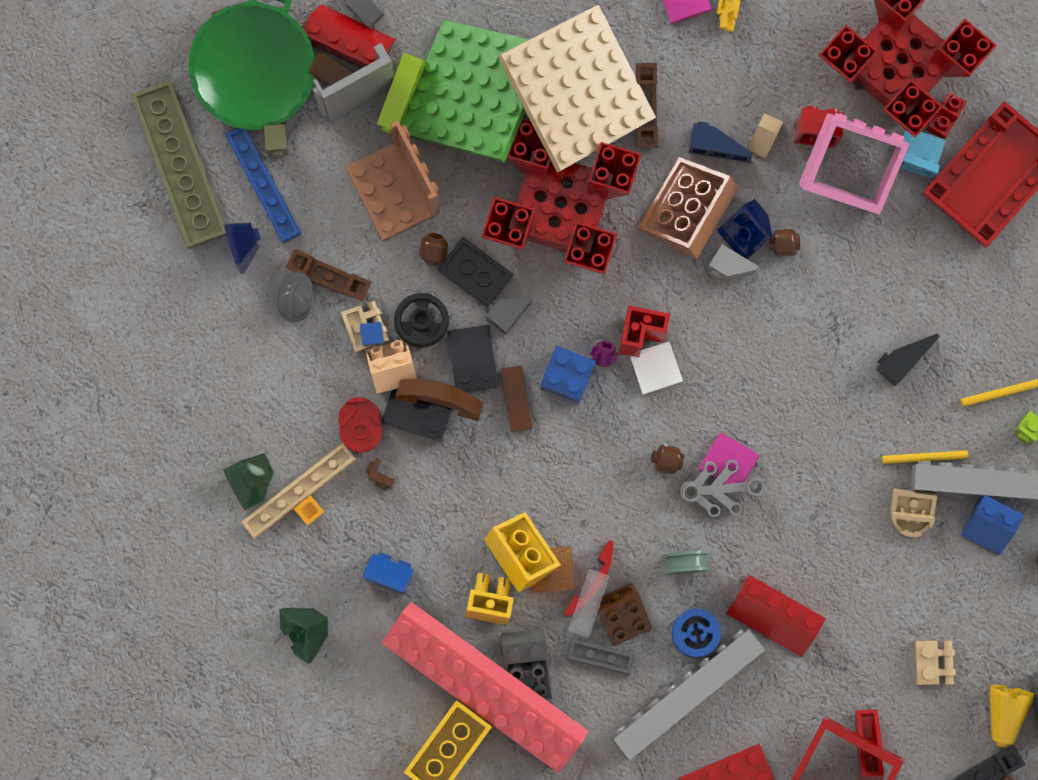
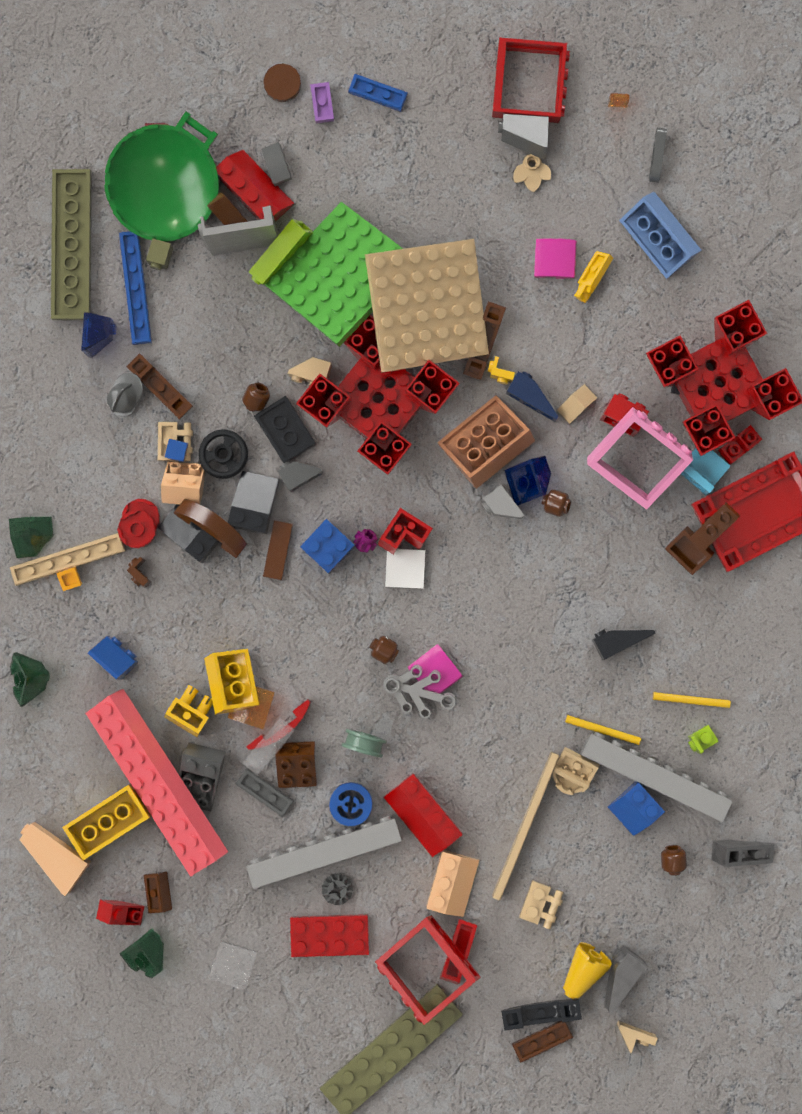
camera: 30 degrees right, 5 degrees up
nougat bracket [345,121,440,242] -> none
none -> tan slope [288,357,332,386]
none -> dark grey gear [322,874,353,905]
none -> light nougat slope [426,850,479,917]
none -> yellow bracket [488,356,515,385]
none -> tan tile [492,752,559,900]
none -> reddish brown plate [665,502,740,575]

